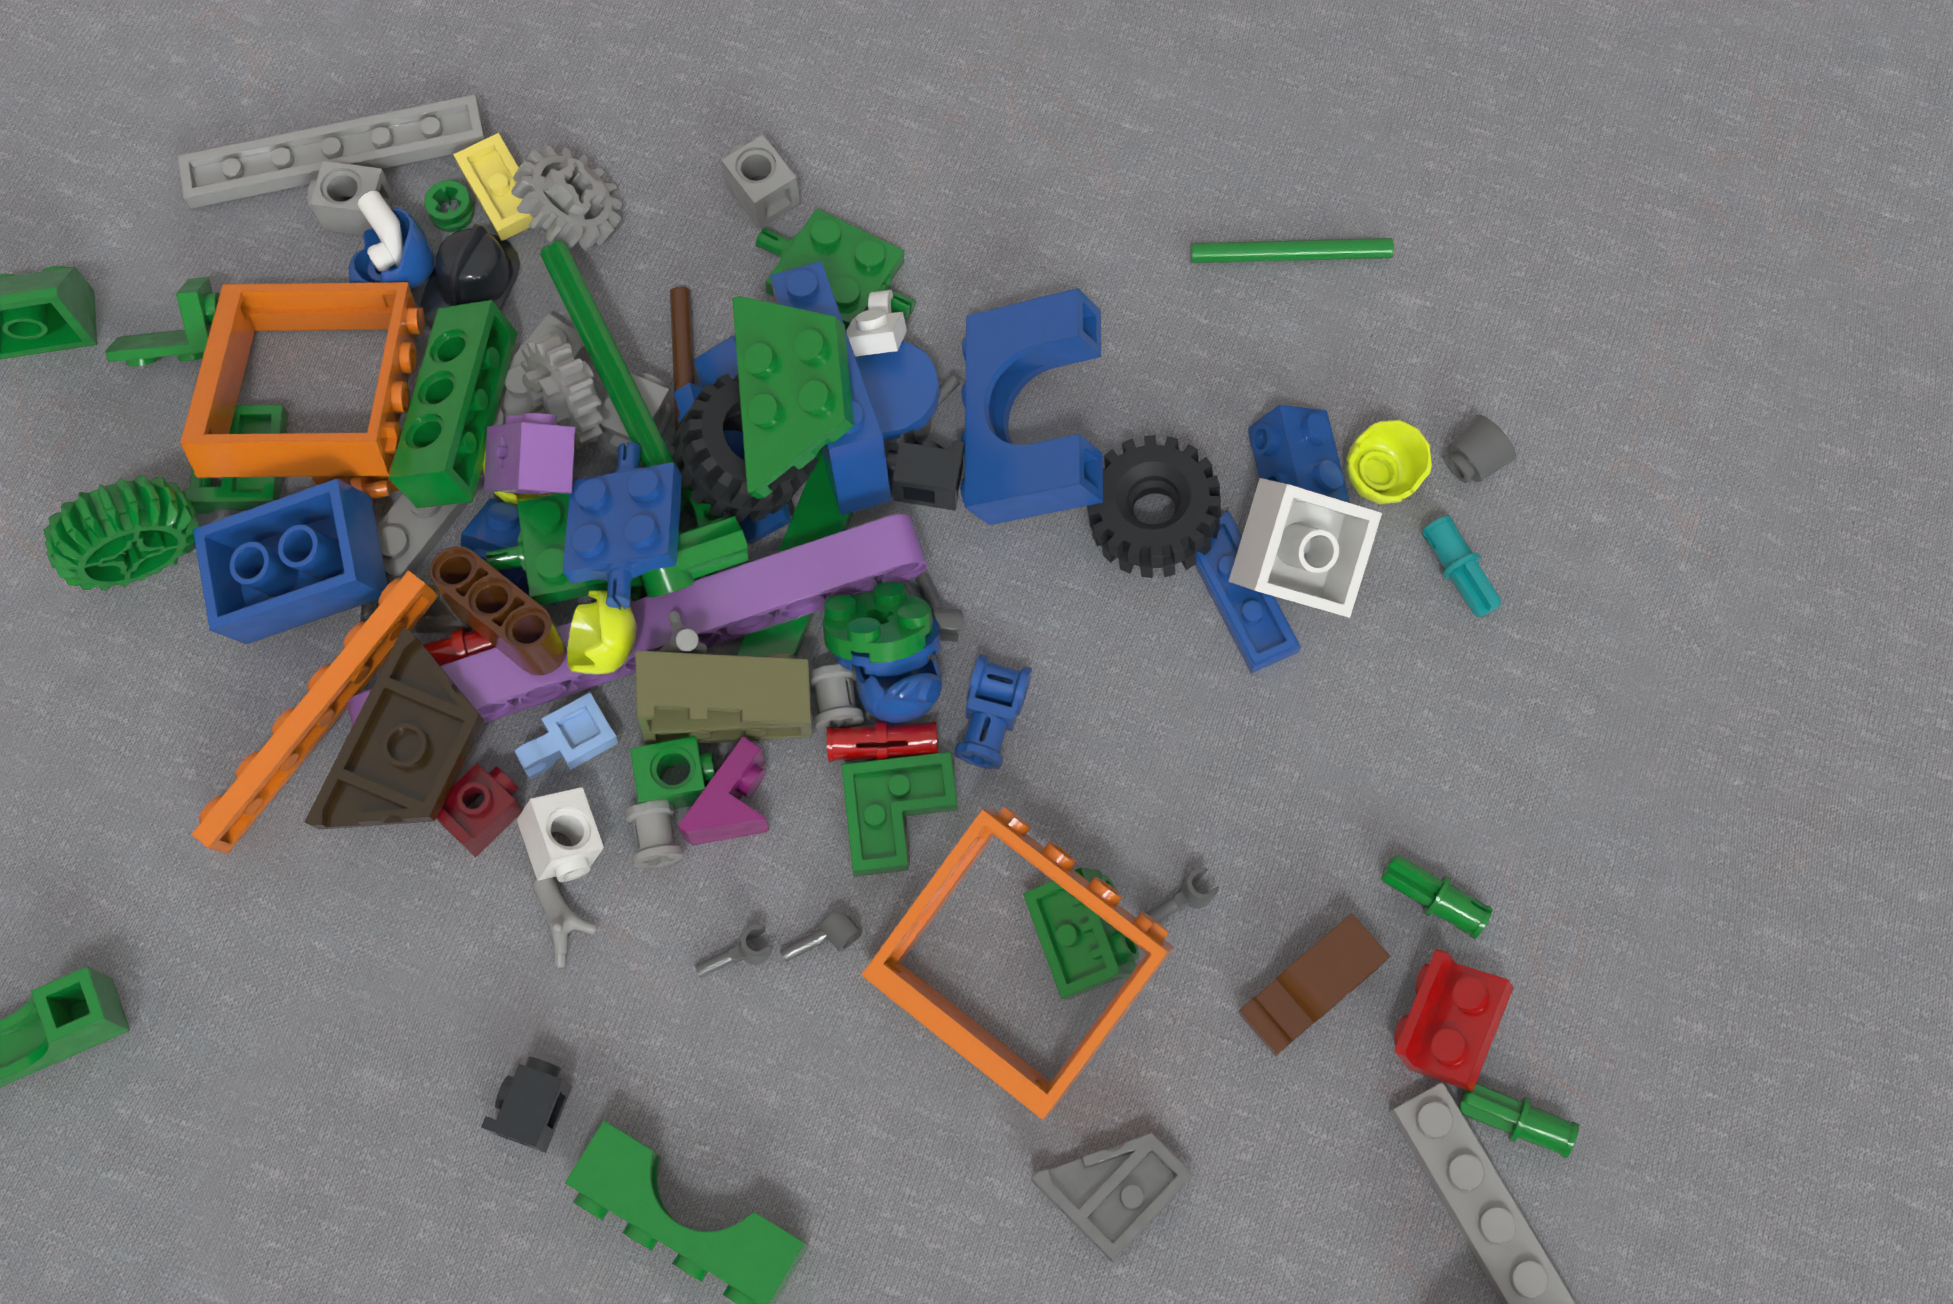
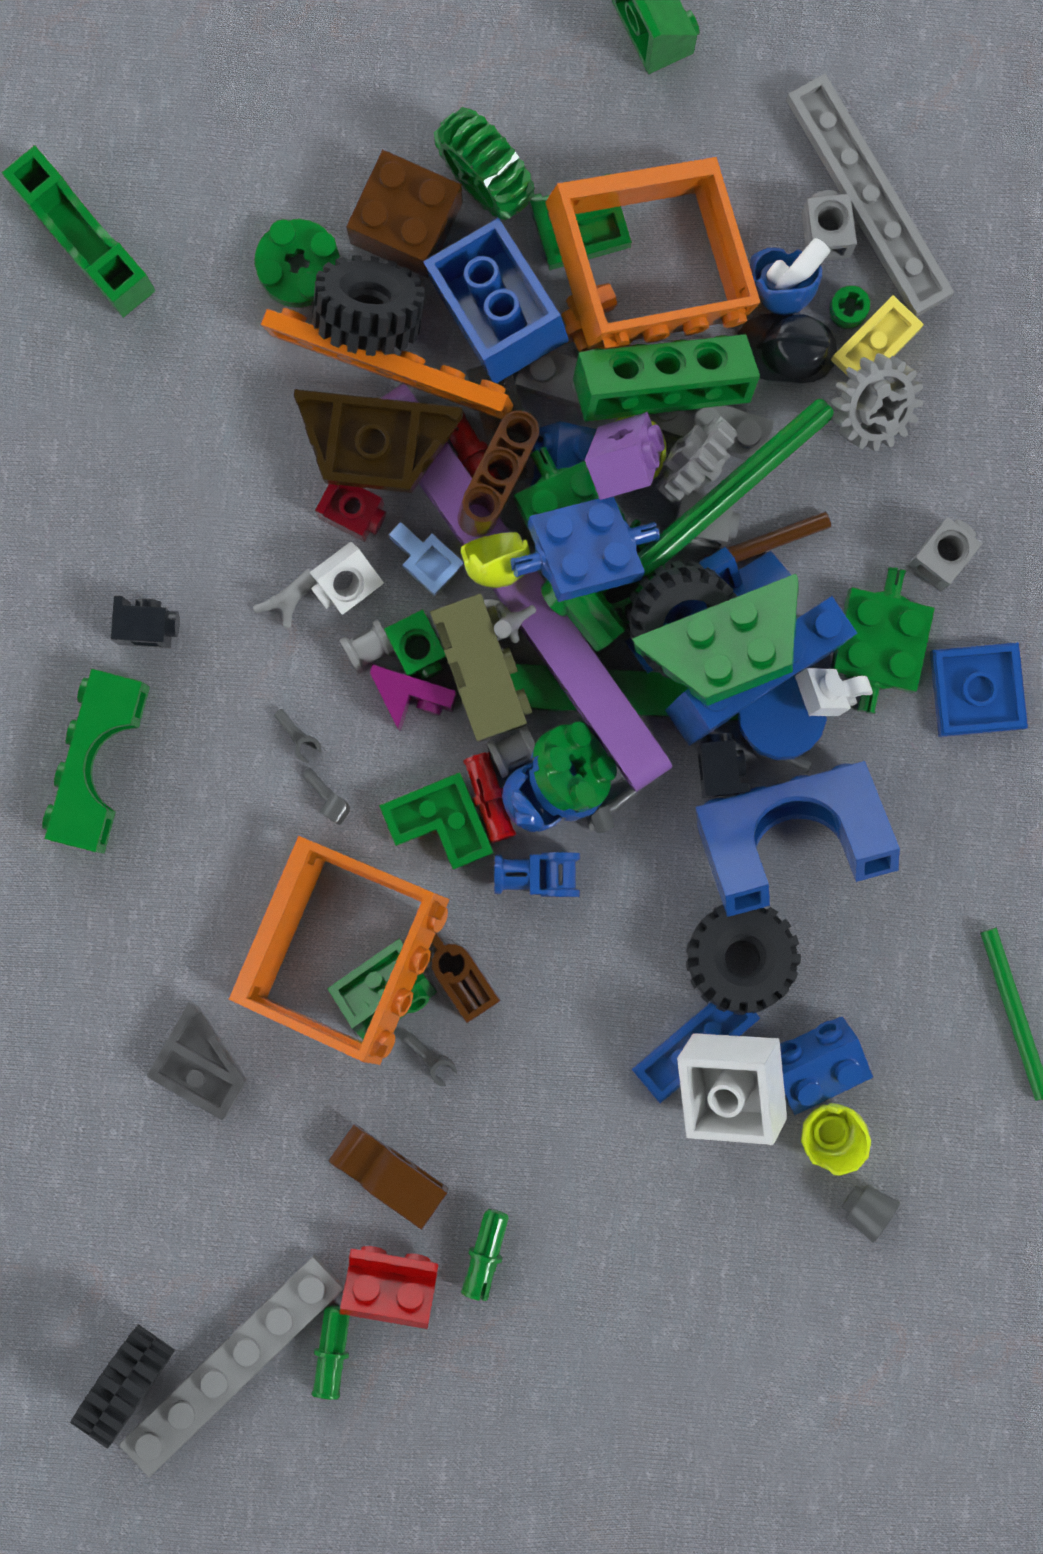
camera: 75 degrees right, 15 degrees up
green bracket [105,277,220,367] -> none
teal axle [1421,515,1502,618] -> none
none -> green plate [254,219,340,308]
none -> black tyre [312,255,425,356]
none -> reddish brown brick [346,149,463,278]
none -> reddish brown piece [432,933,500,1023]
none -> blue tile [930,642,1028,737]

